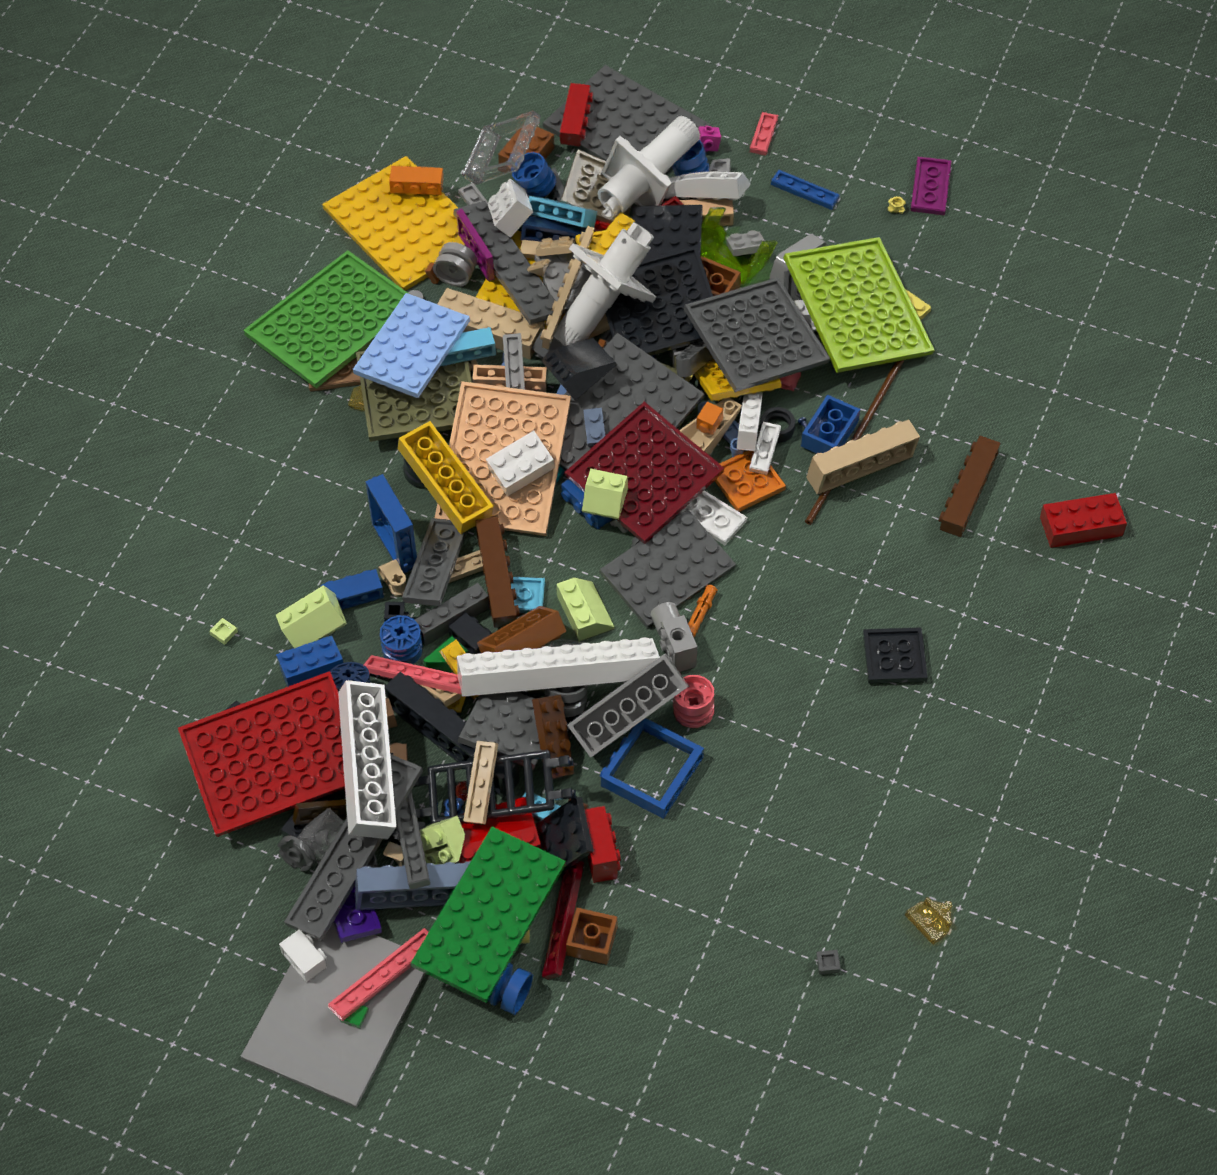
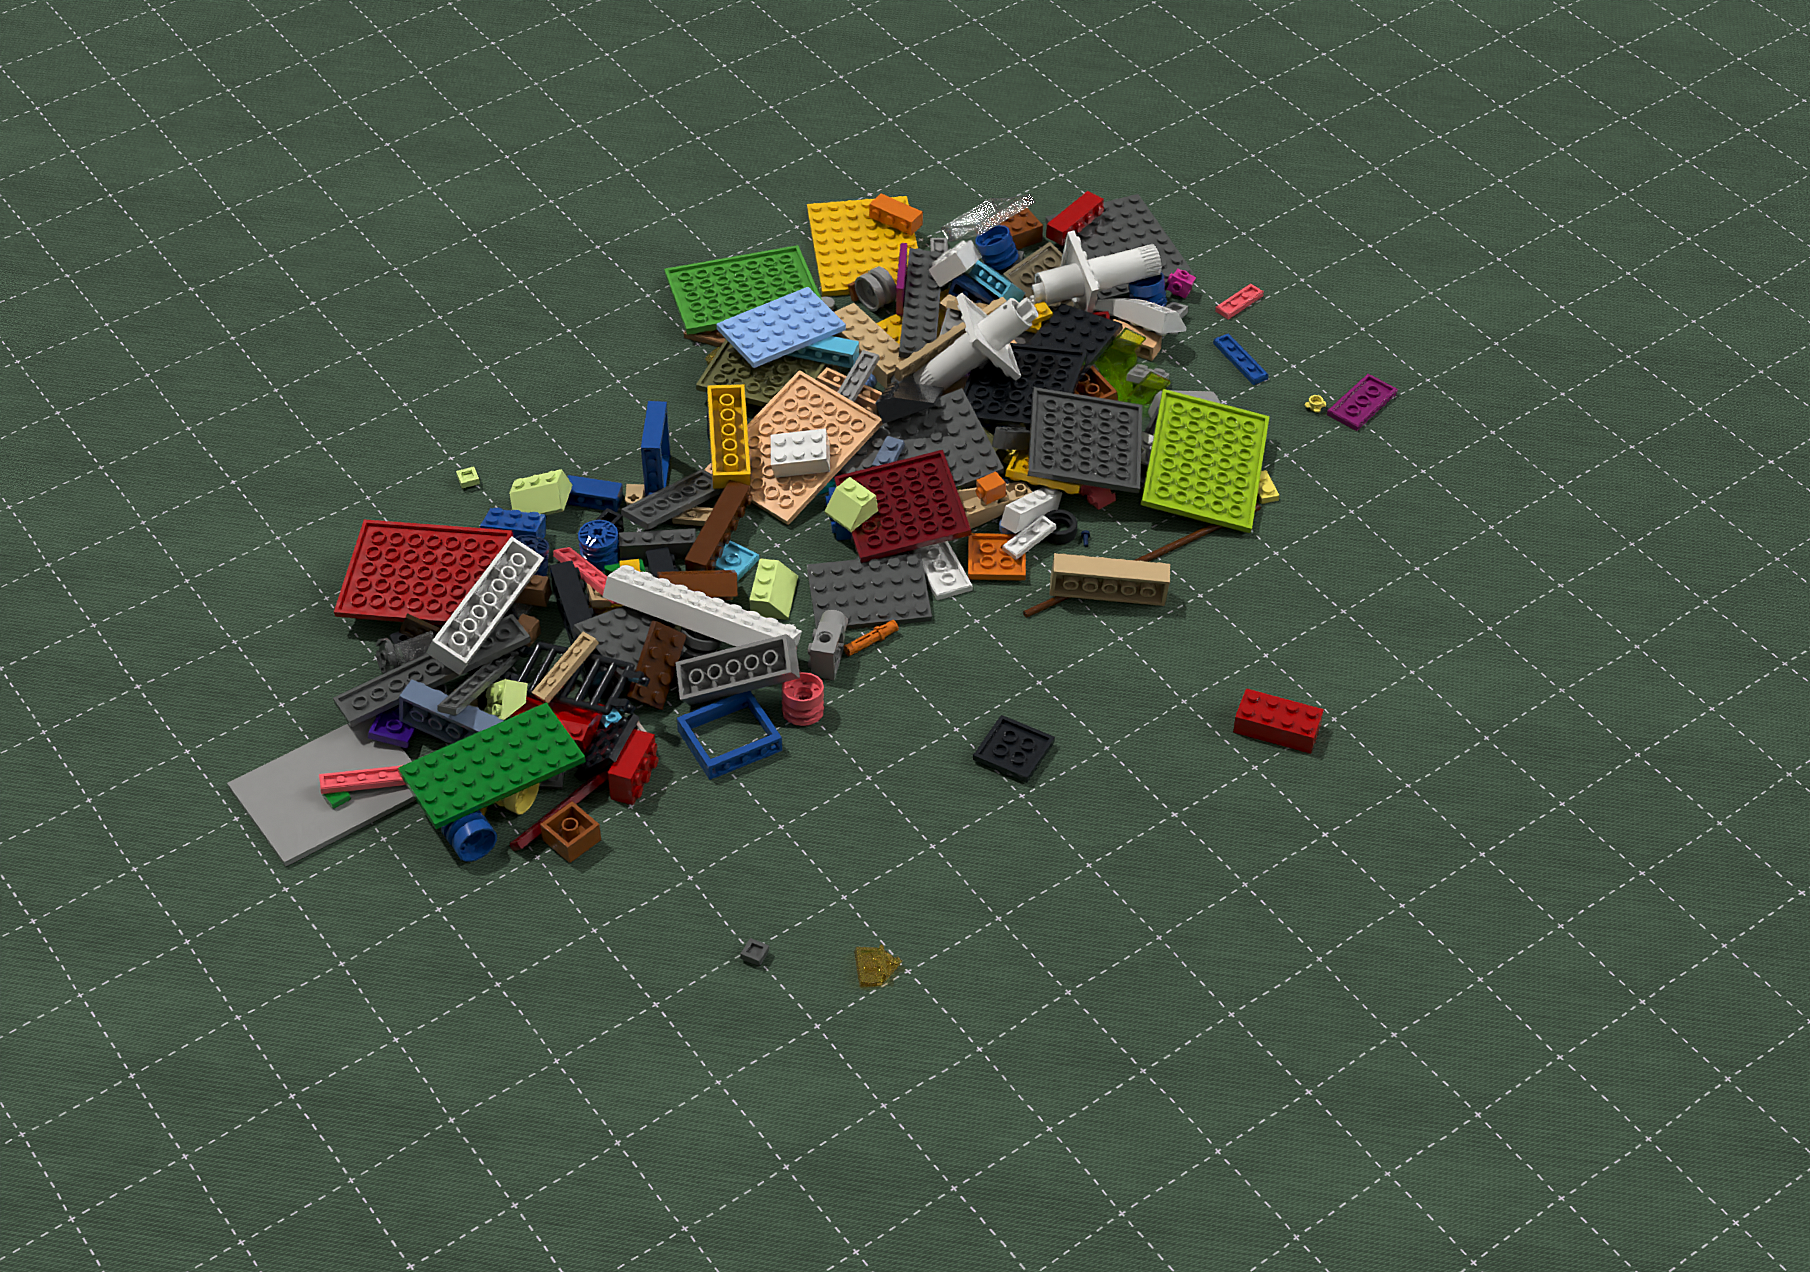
camera: 30 degrees right, 10 degrees down
white brick [279,930,327,982] -> none
tan slope [527,259,550,276] -> none
blue brick [801,395,860,453] -> none
reddish brown brick [938,436,1001,537] -> none

